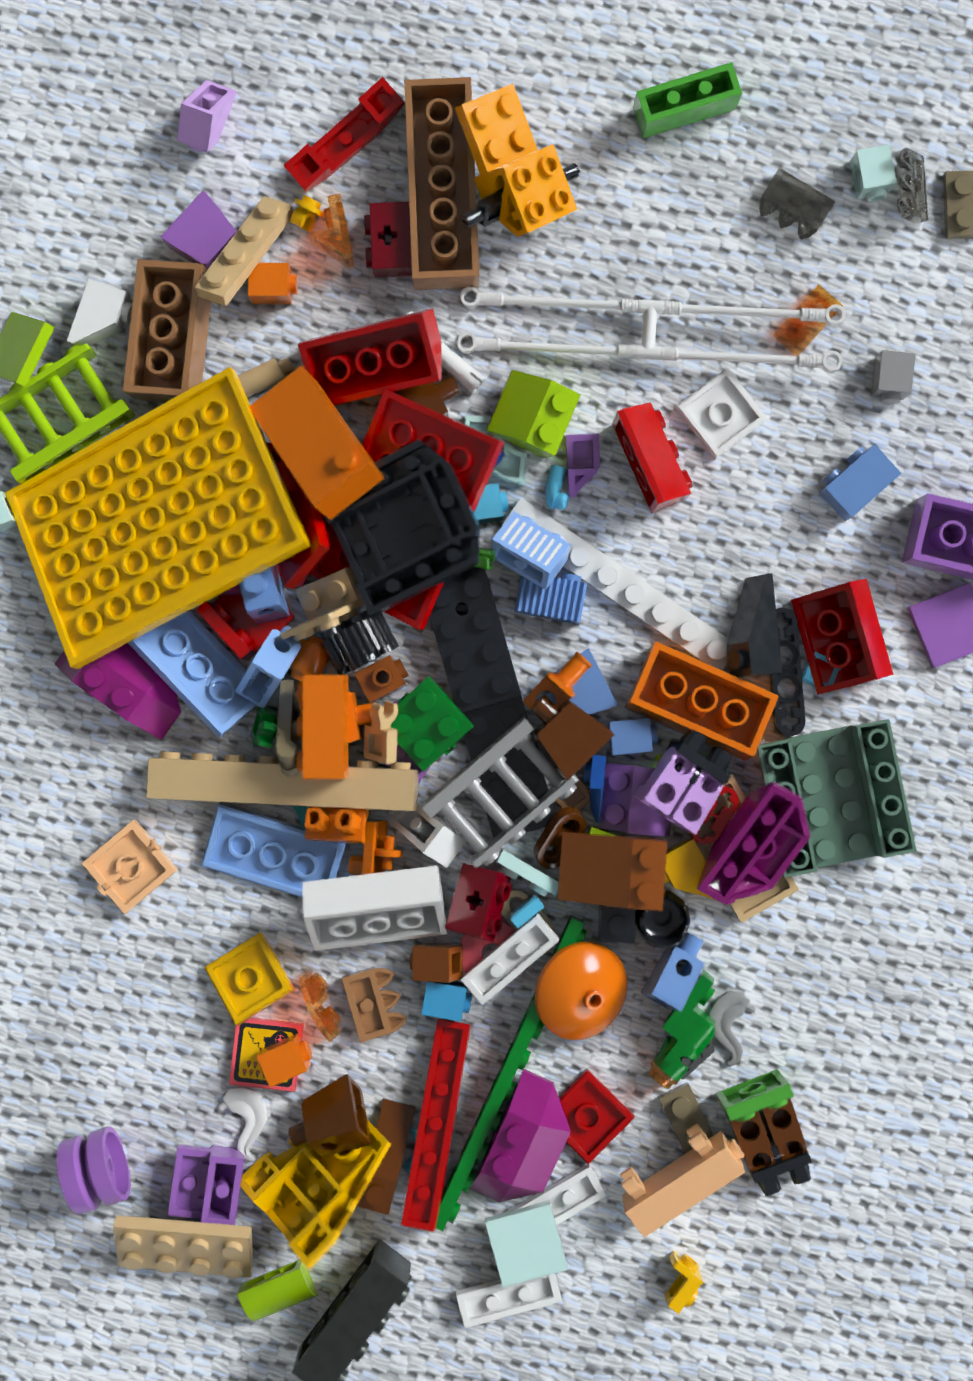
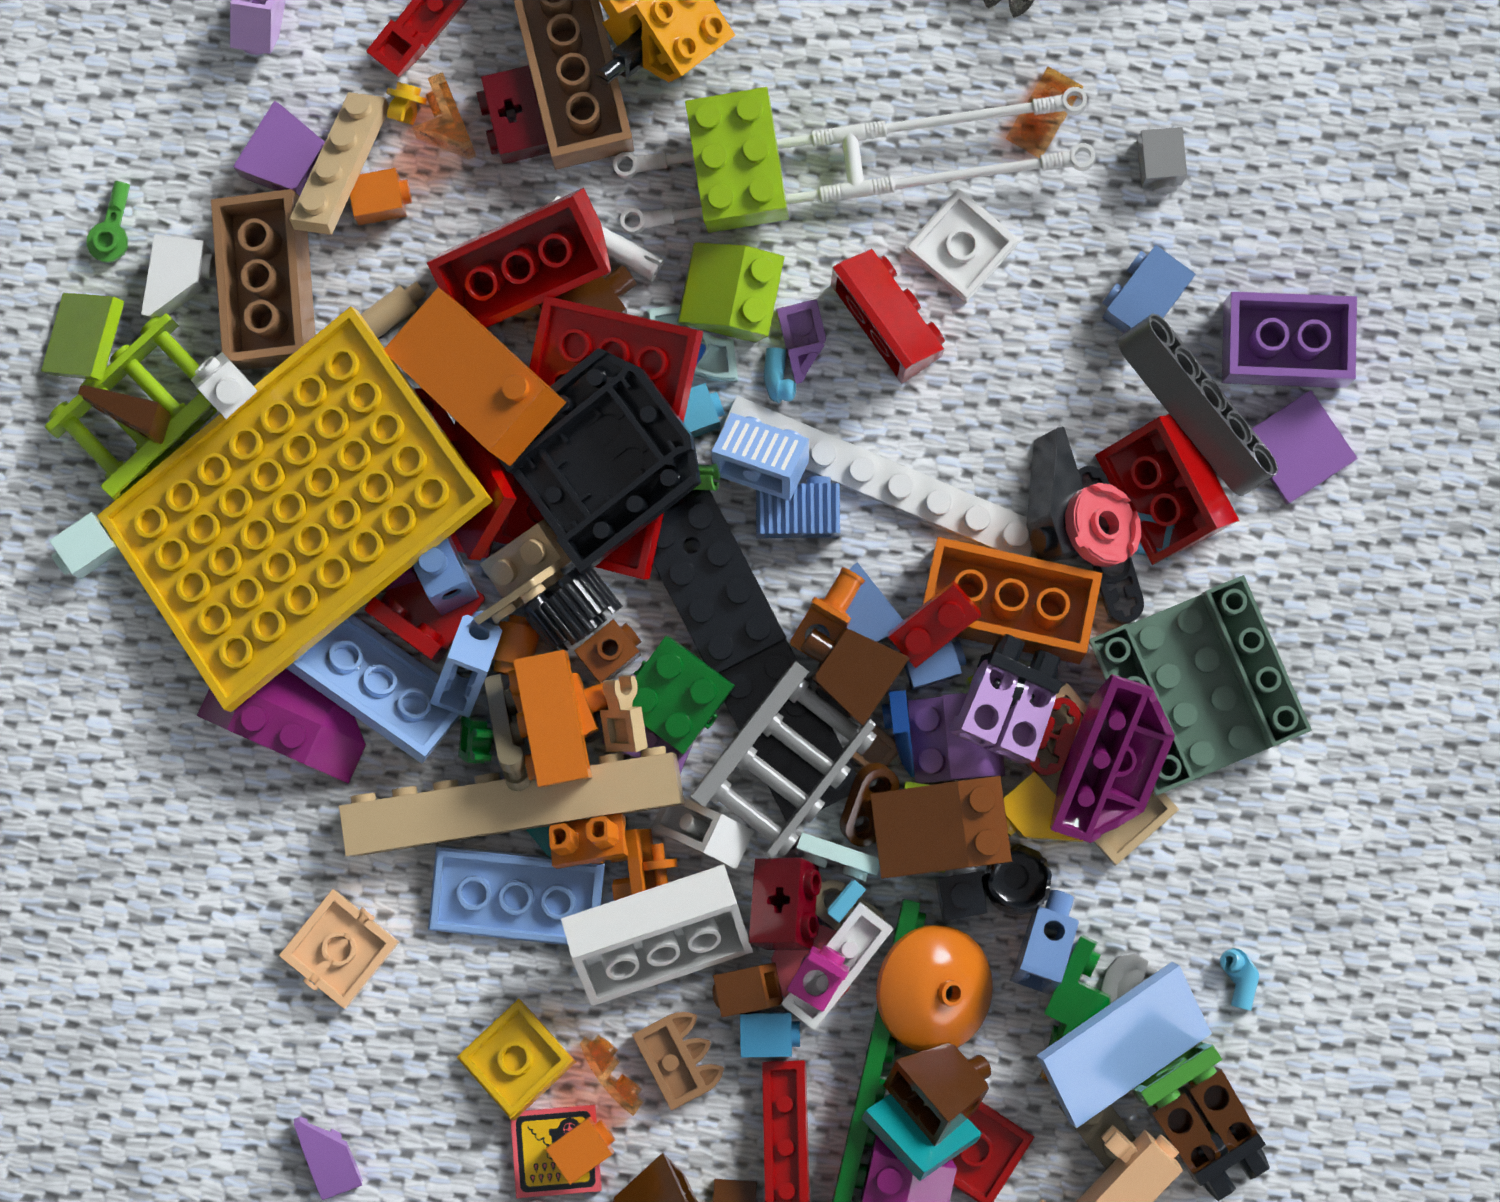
camera: 10 degrees left, 5 degrees down
none -> reddish brown slope [78,385,171,444]
none -> bright green plate [87,181,130,263]
none -> white brick [191,352,257,419]
none -> medium lavender slope [294,1116,362,1200]
none -> lime brick [685,87,789,233]
none -> dark pink bracket [787,945,849,1012]
none -> teal tile [861,1094,982,1181]
none -> reddish brown torso [883,1043,991,1146]
none -> red plate [888,580,981,668]
none -> light blue tile [1036,962,1212,1128]
none -> coral tile [1065,483,1141,568]
none -> dark grey beam [1118,314,1278,496]
none -> medium azure arm [1220,948,1259,1011]

